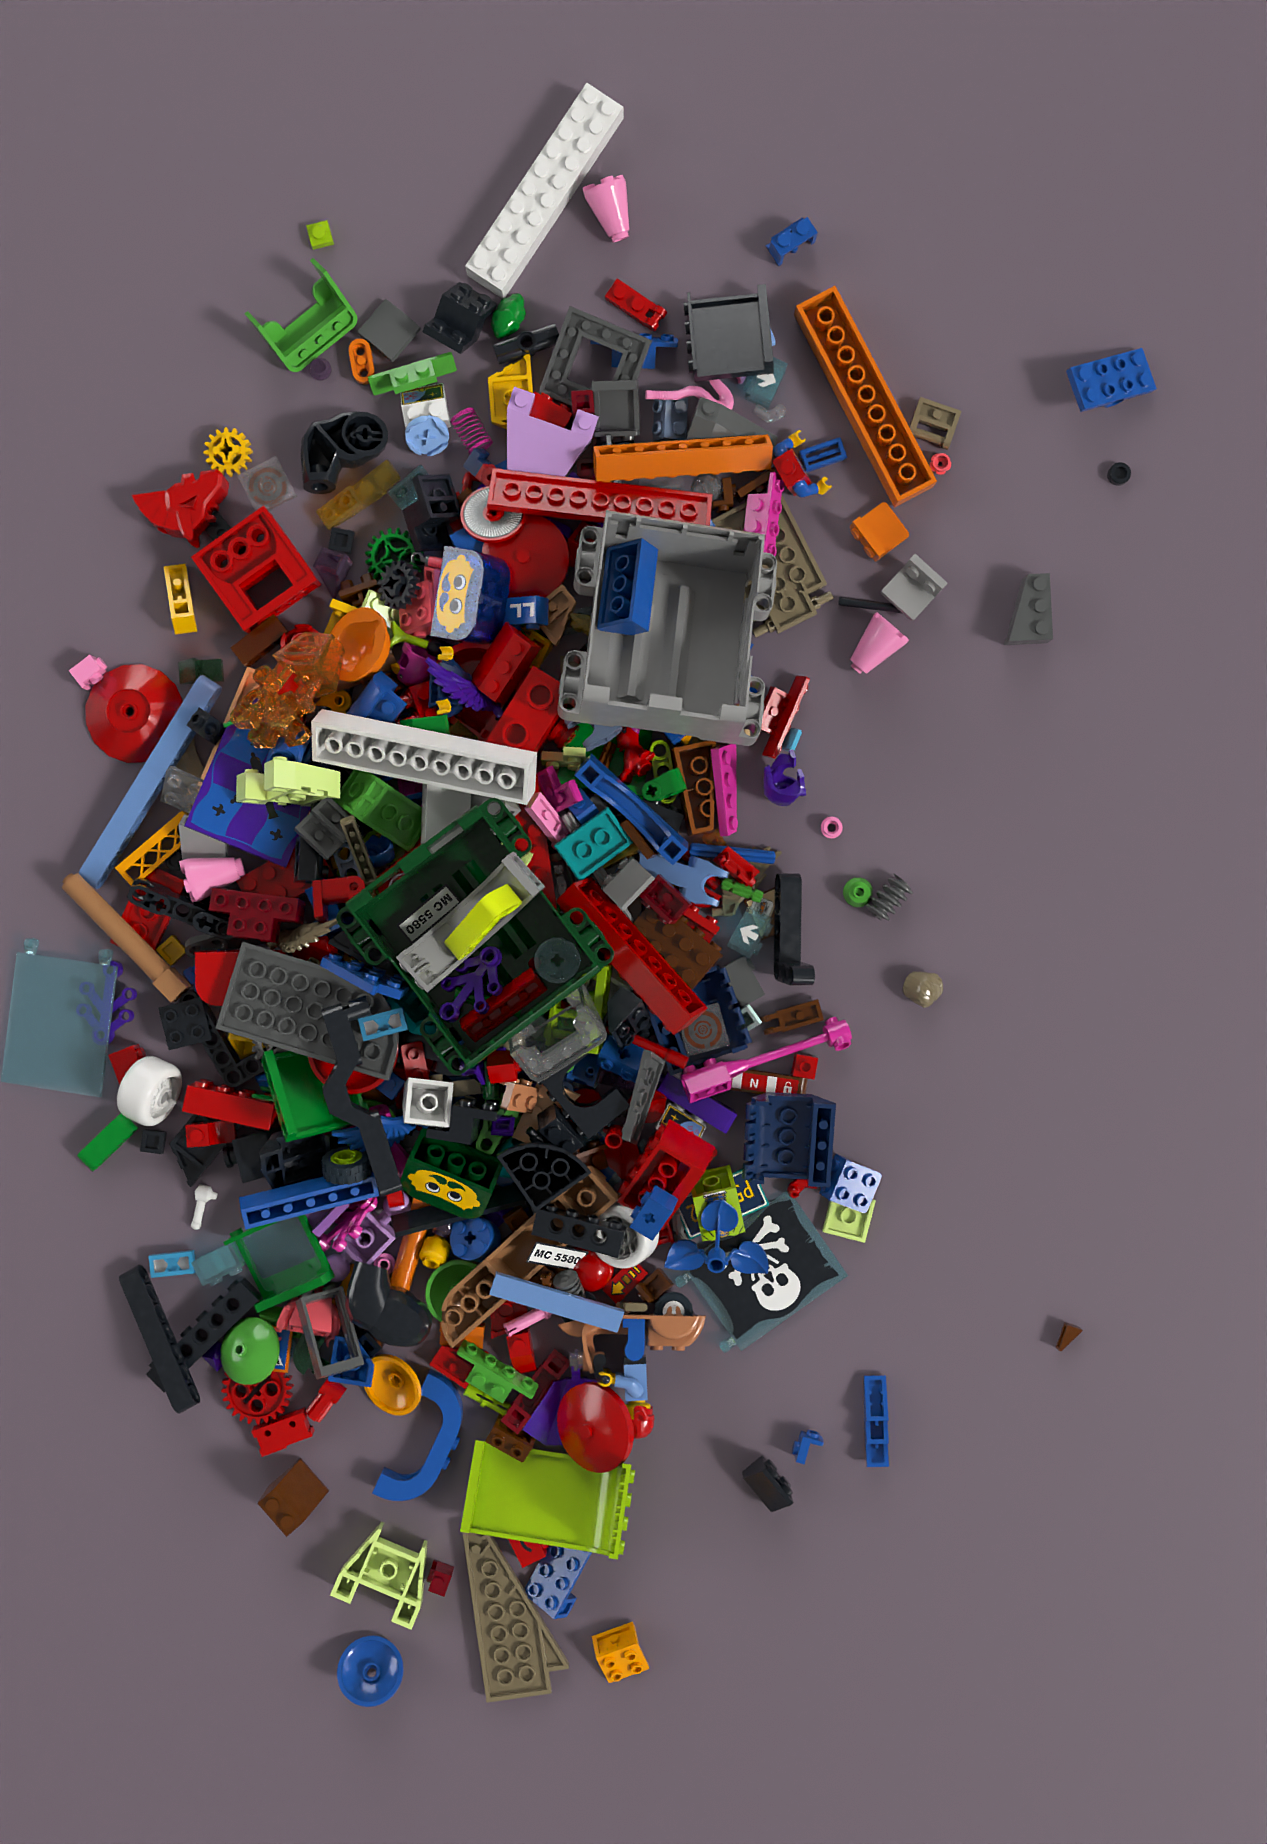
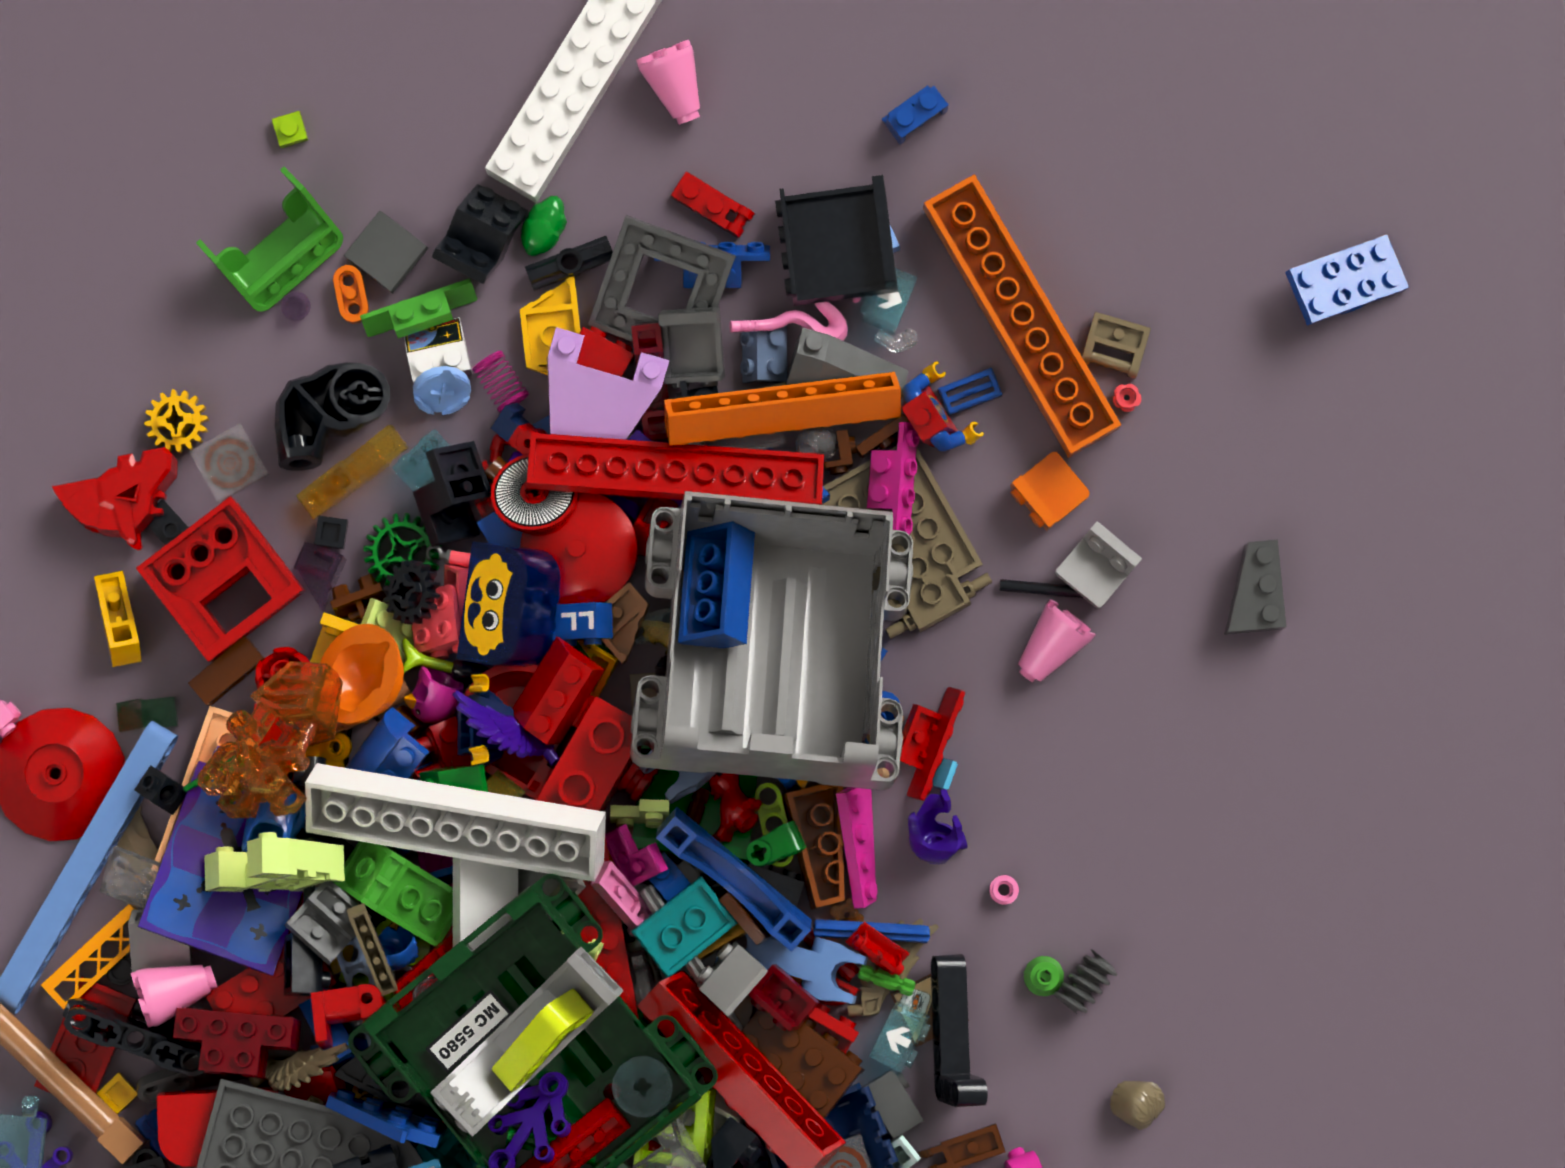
camera: 15 degrees left, 5 degrees down
black tile [1107,462,1131,486] -> none

